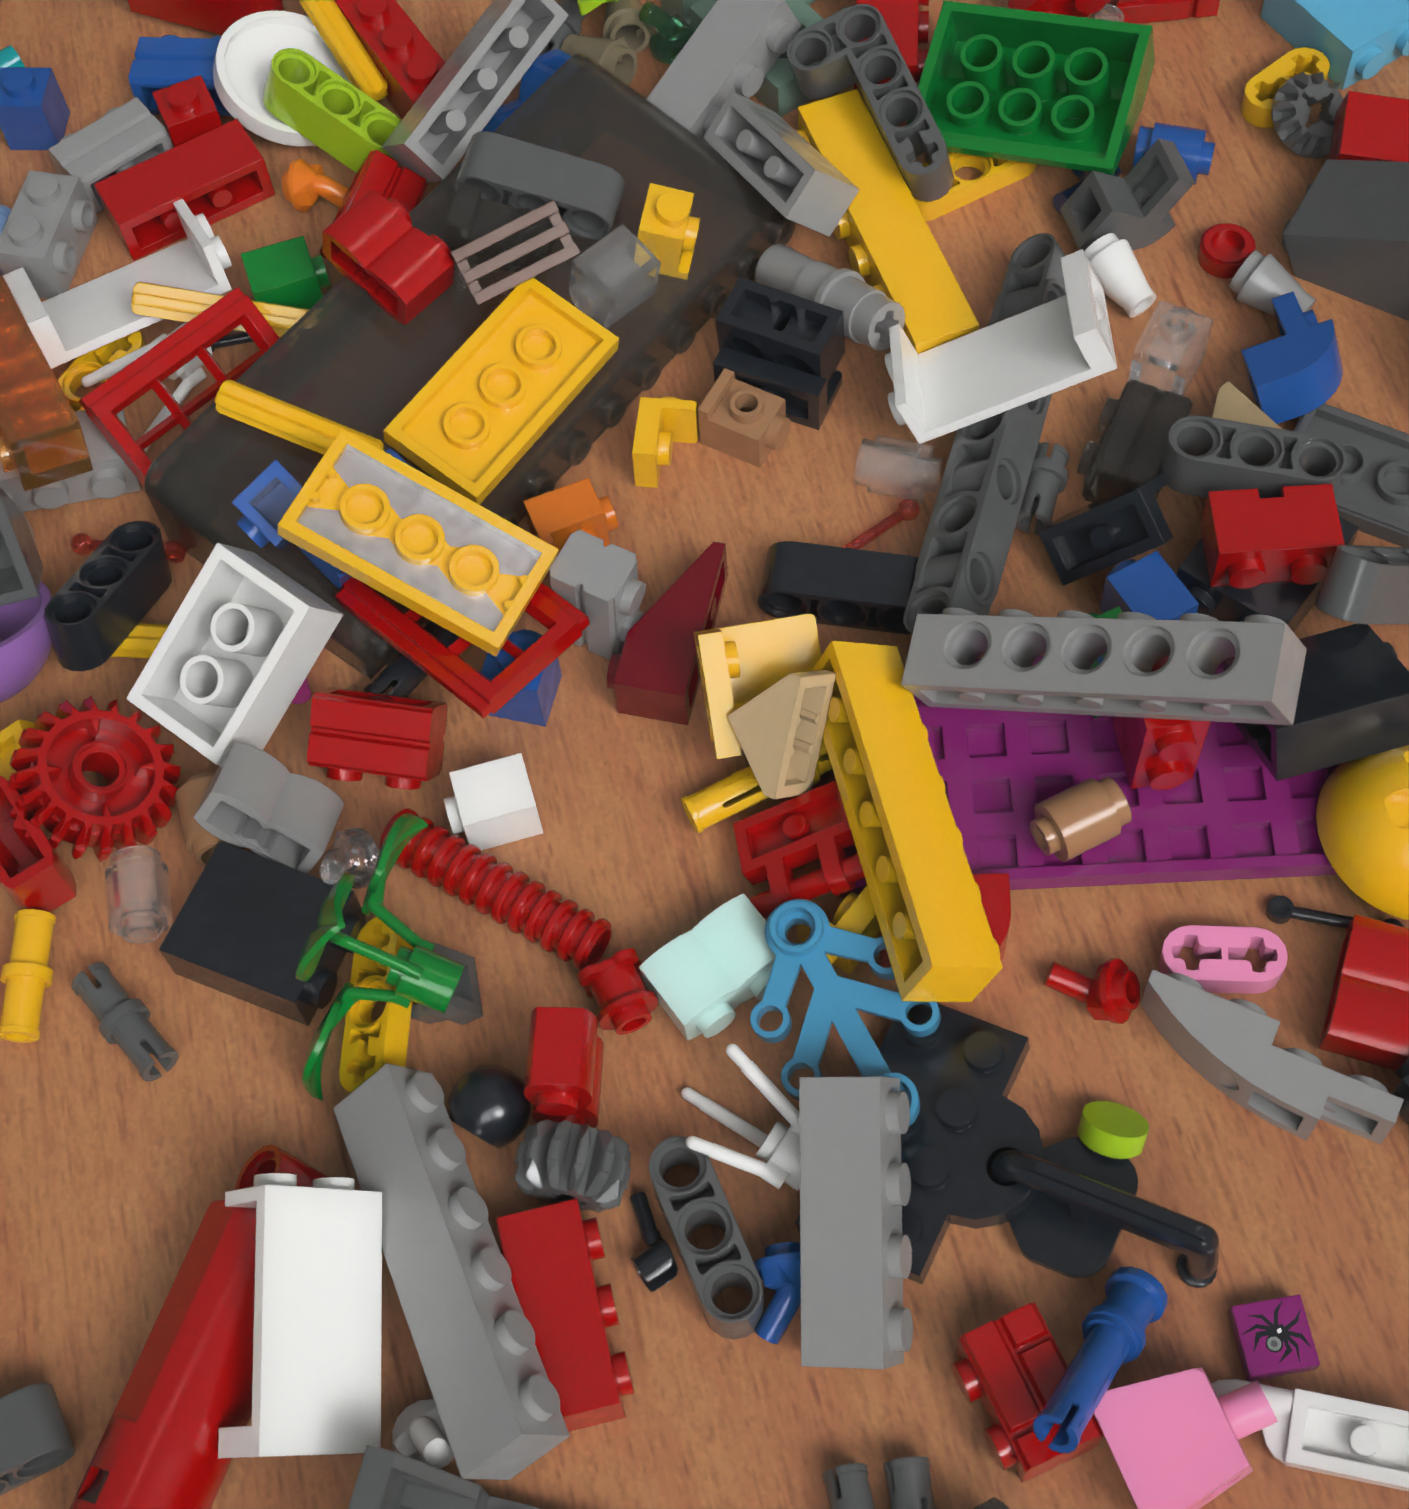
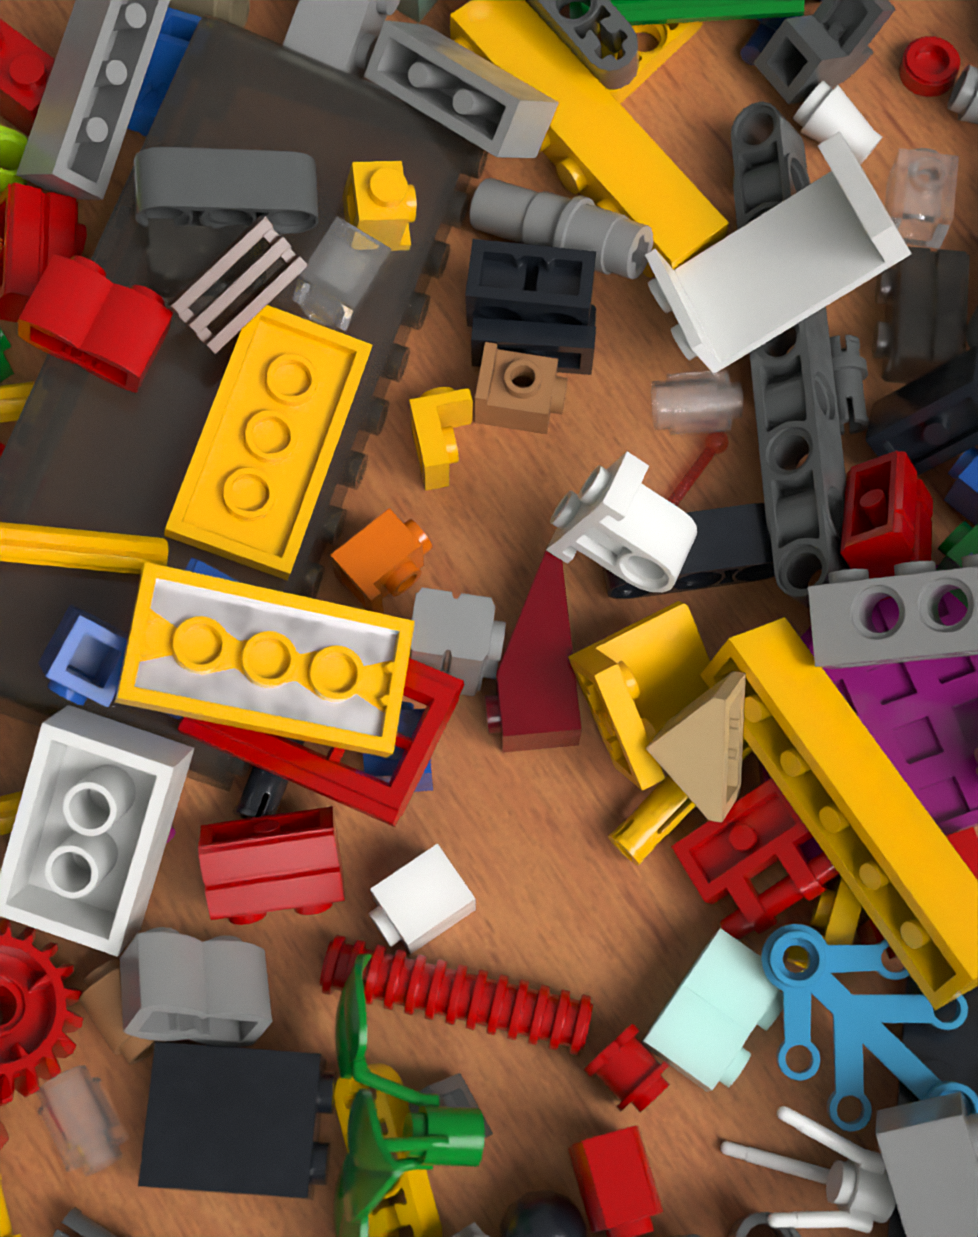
camera: 25 degrees left, 10 degrees up
clear plate [319,827,379,889] -> none
none -> white pin [546,451,697,593]
none -> red brick [840,450,933,601]

